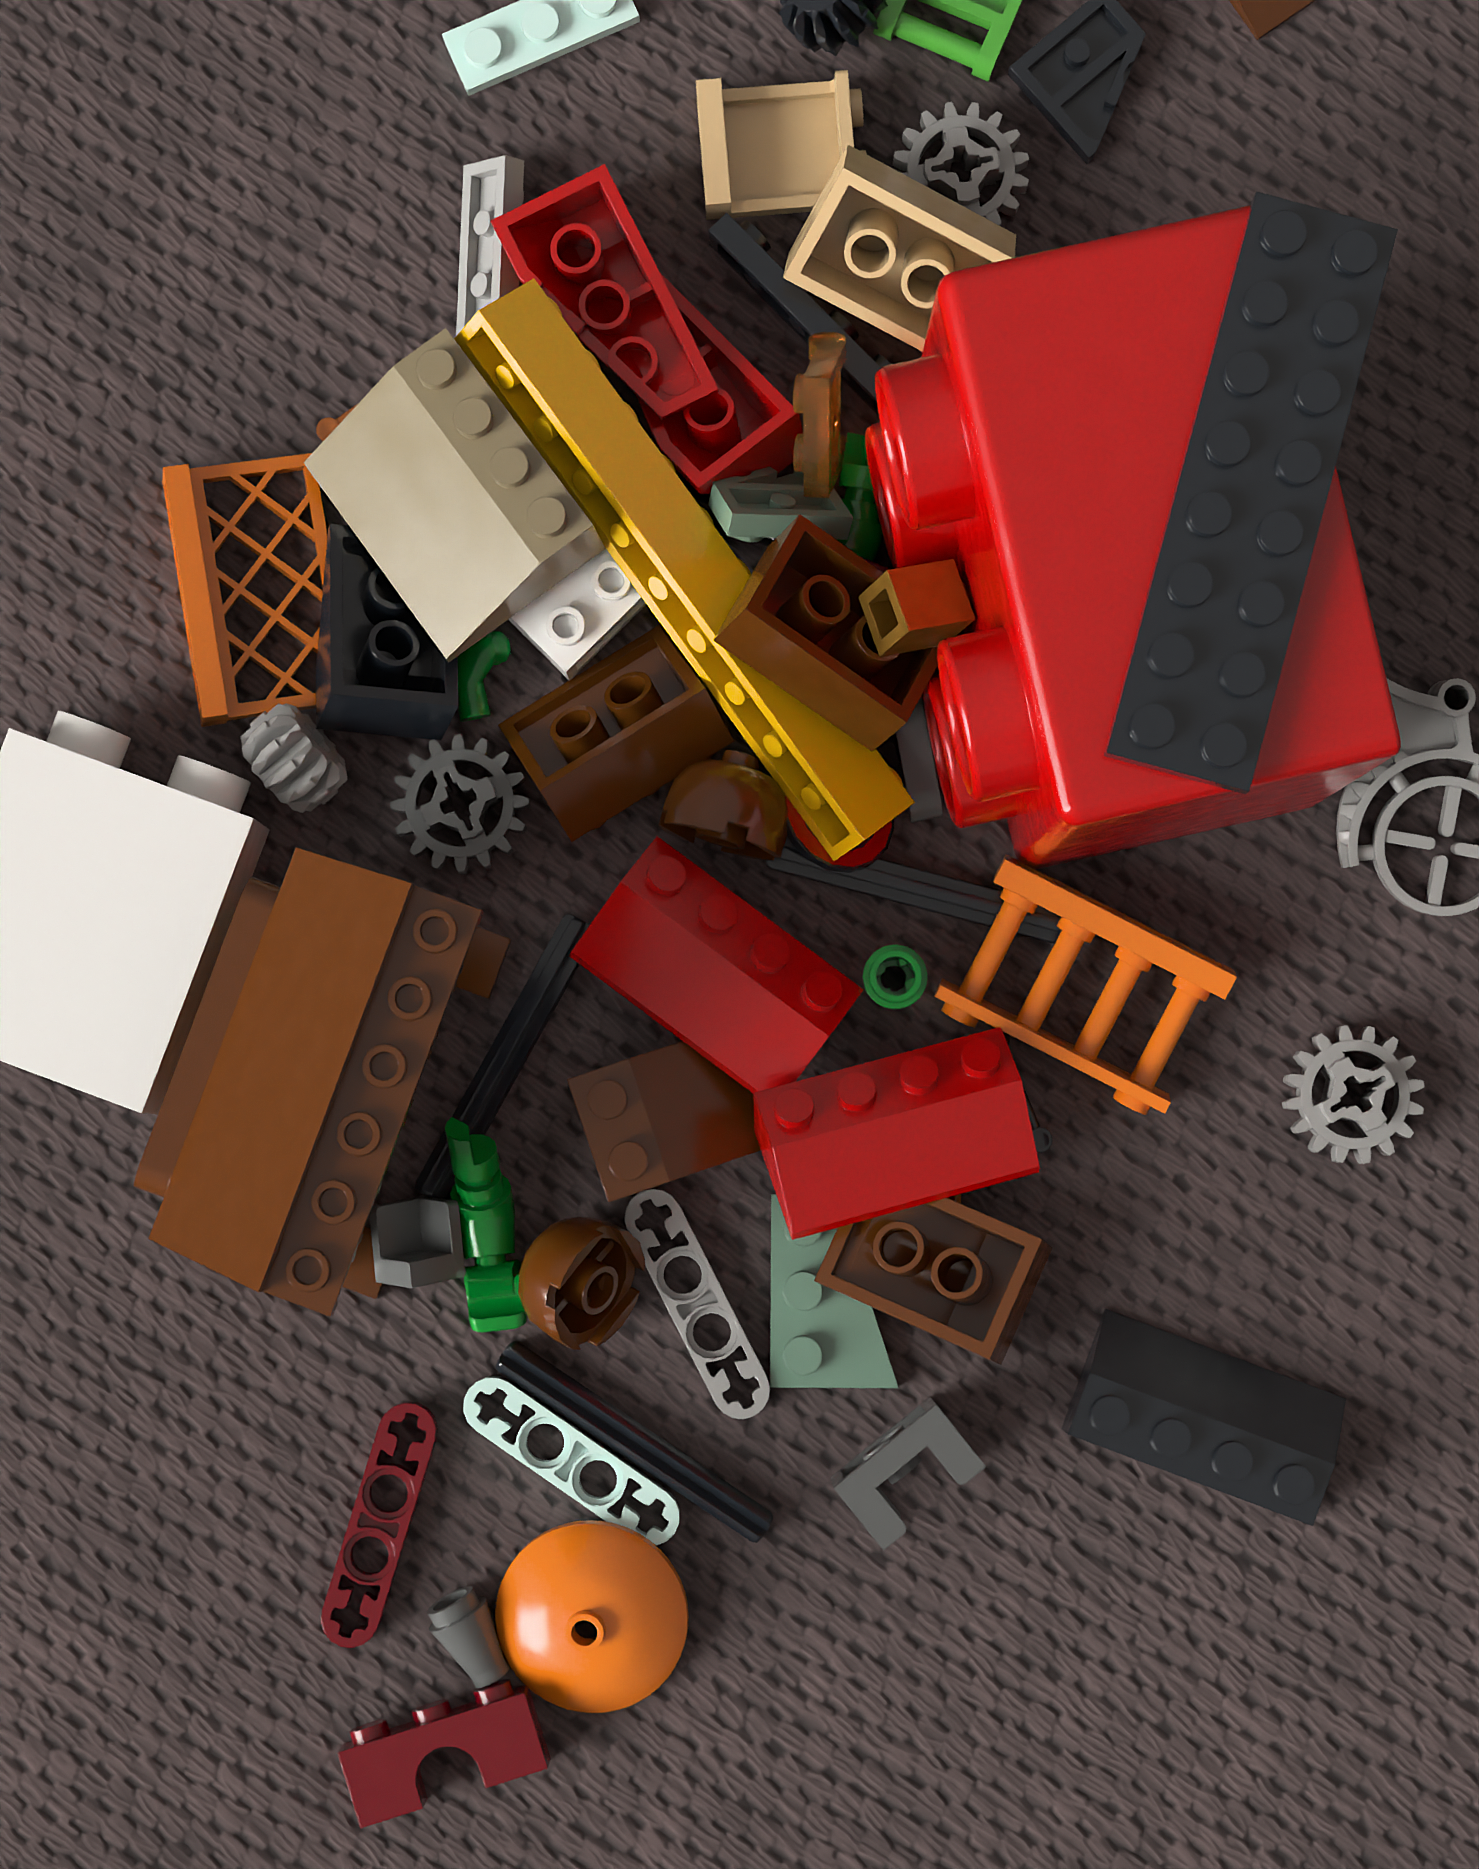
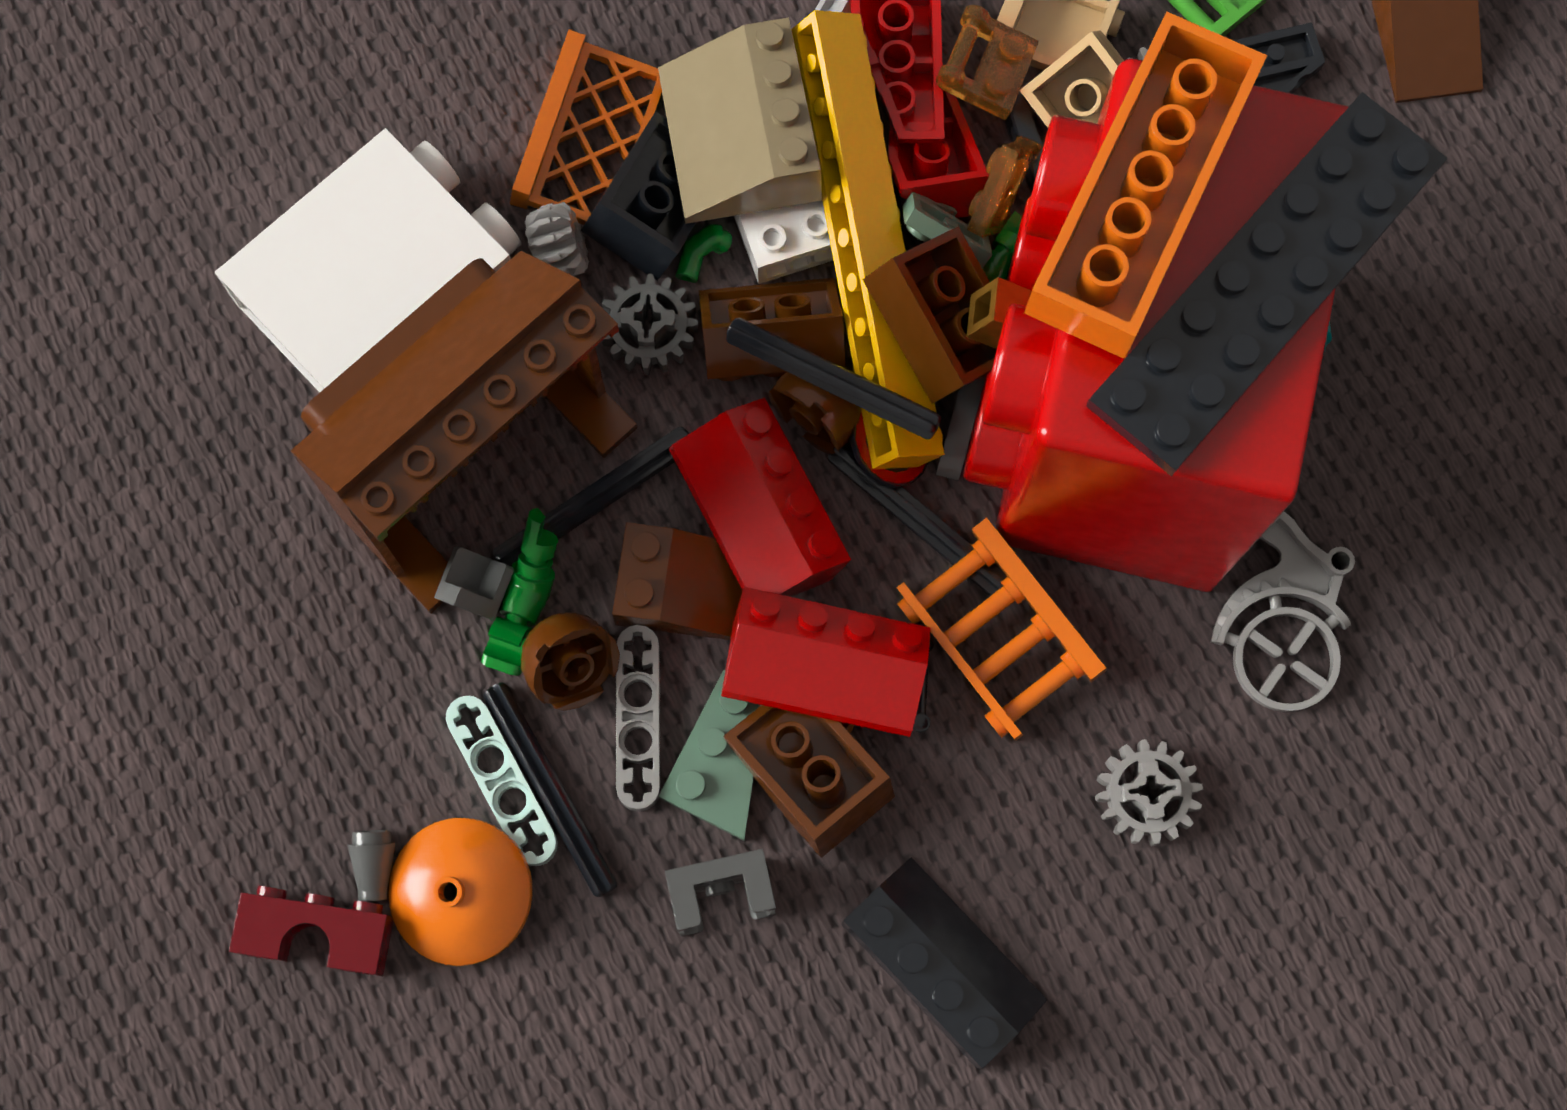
camera: 25 degrees right, 10 degrees down
dark red beam [321,1401,438,1648] -> none
green cone [863,945,927,1009] -> none
none -> black axle [726,318,941,439]
none -> clear orange plate [936,5,1039,120]
none -> orange brick [1024,11,1267,359]

